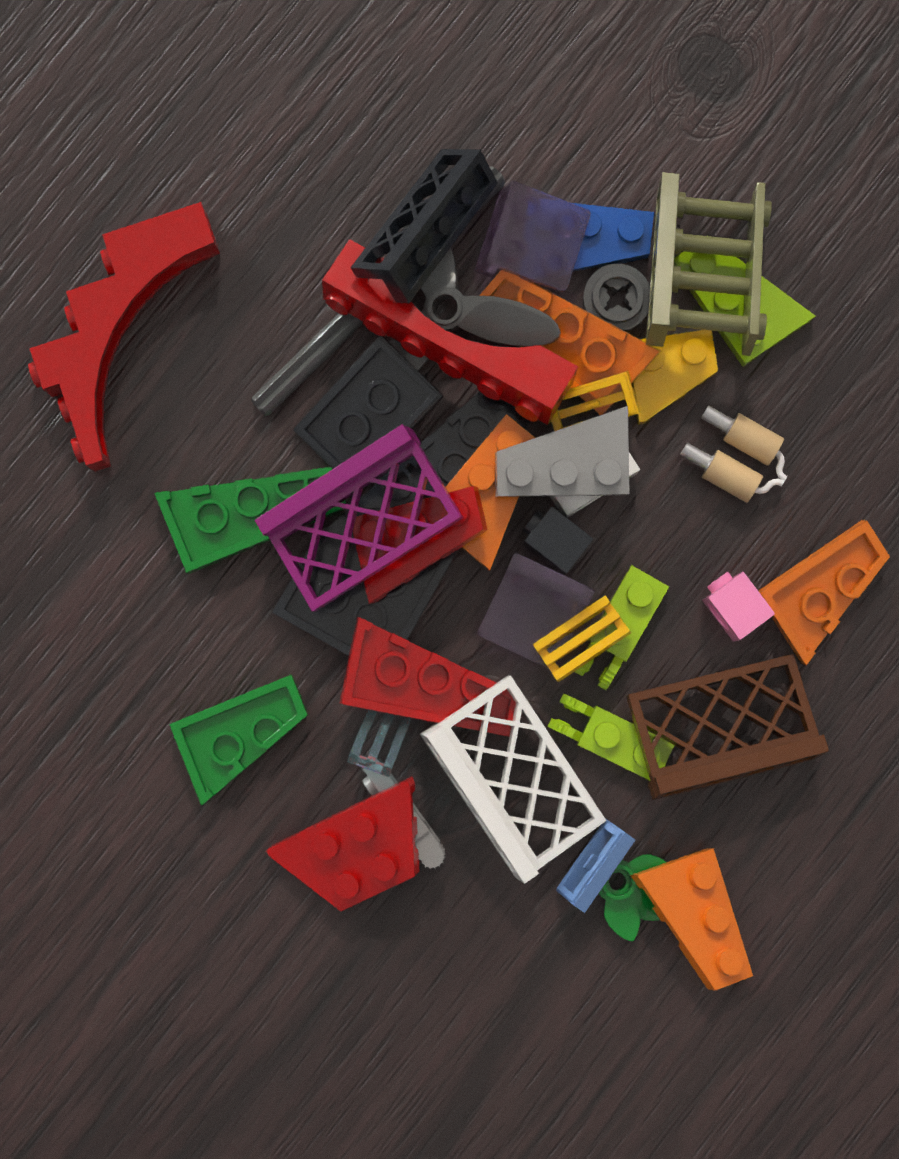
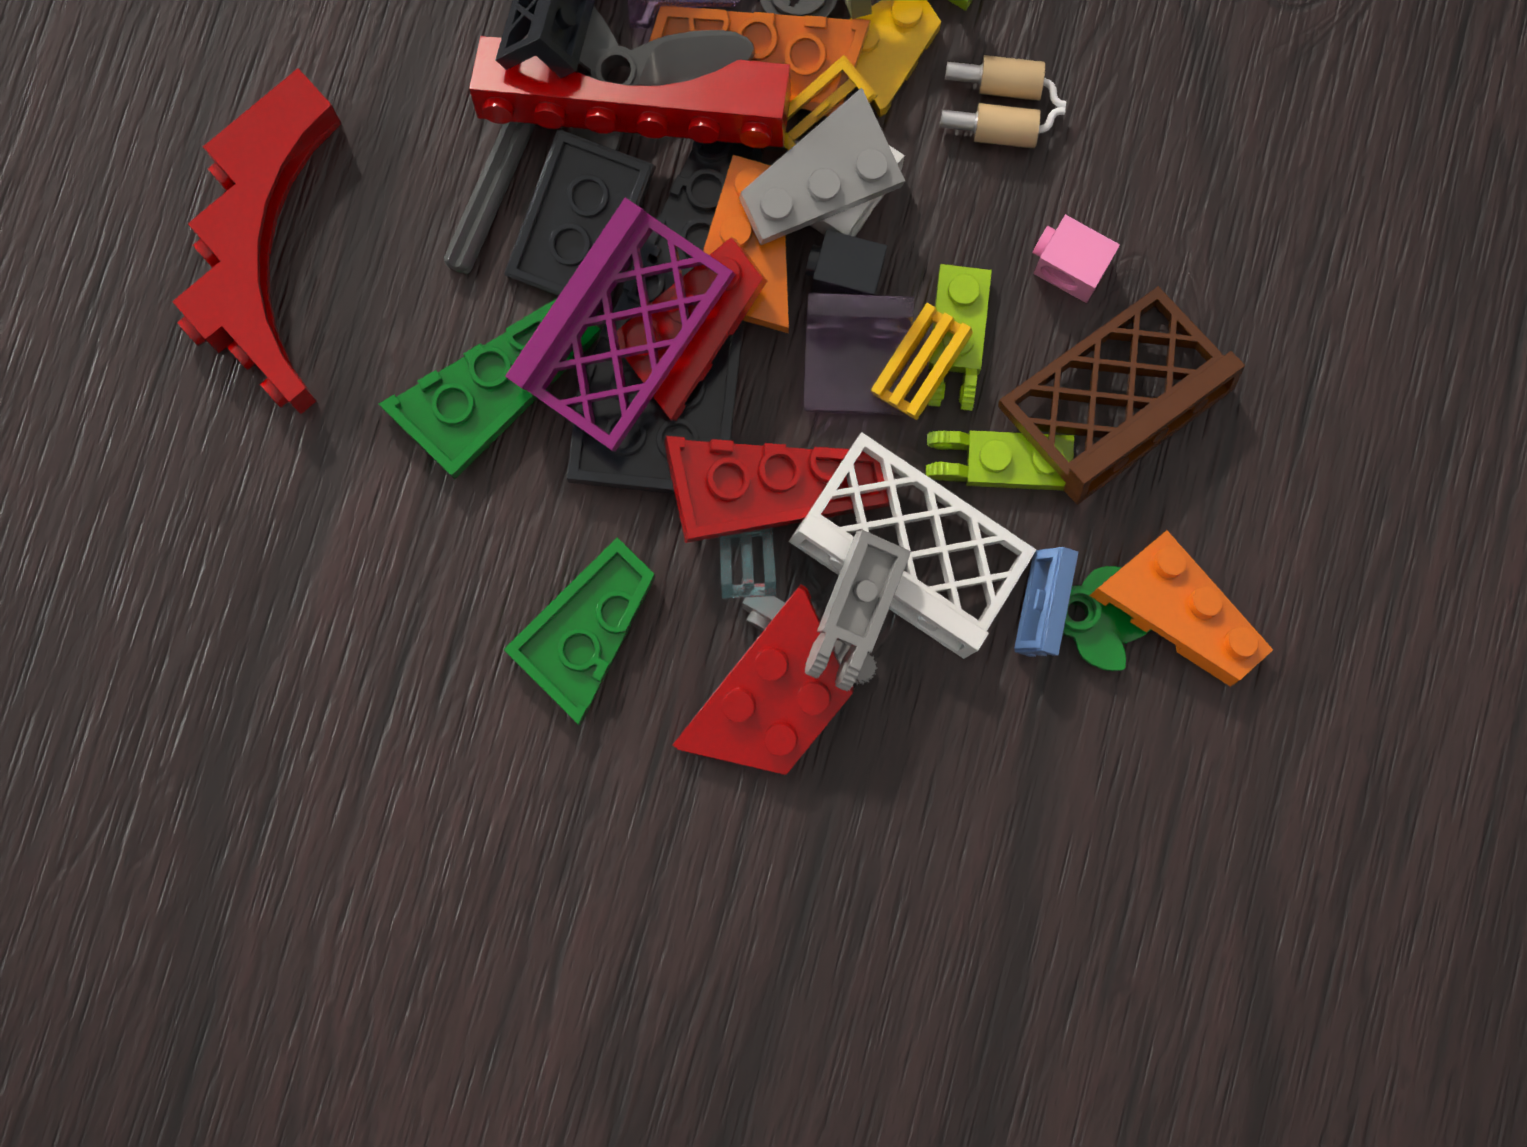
camera: 25 degrees left, 5 degrees down
orange wing [758,520,890,666] -> none
none -> light grey hinge [804,530,911,691]

